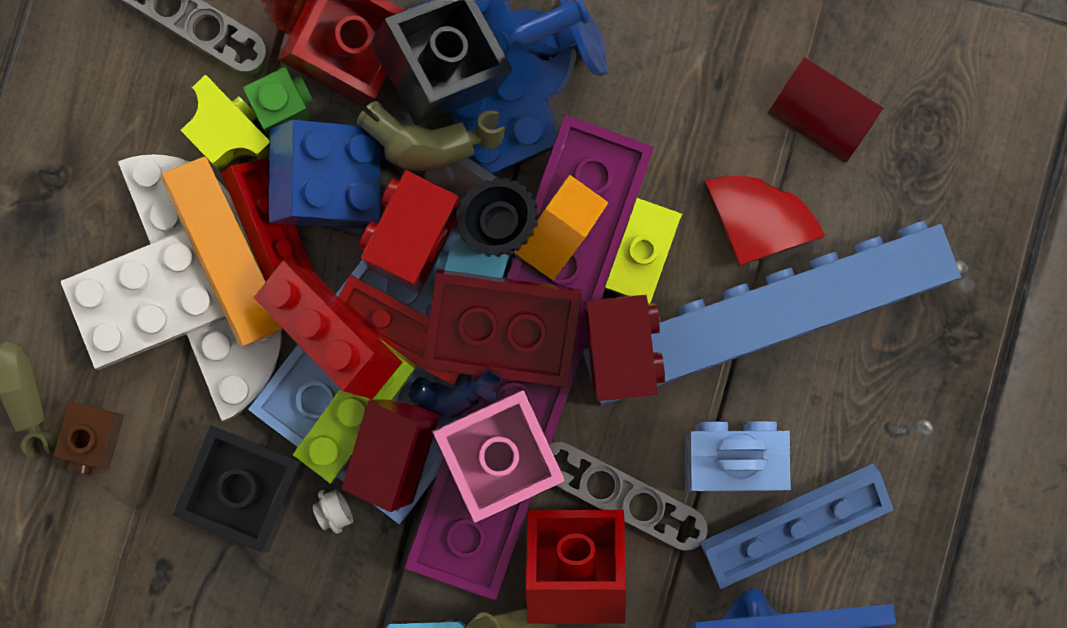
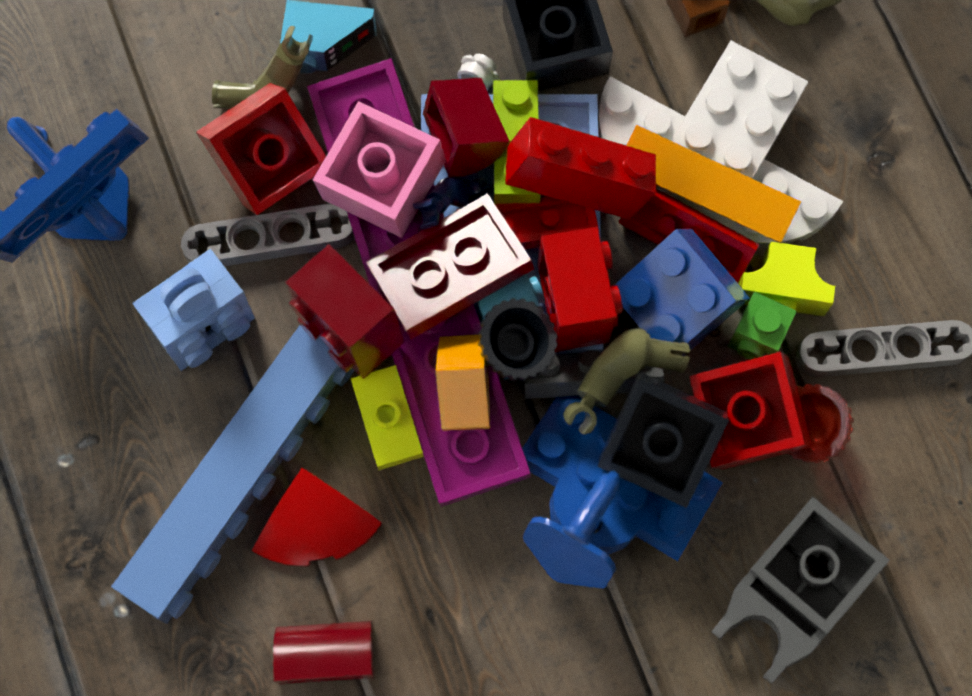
camera: 140 degrees right, 10 degrees down
medium blue plate [700,464,894,589] -> none

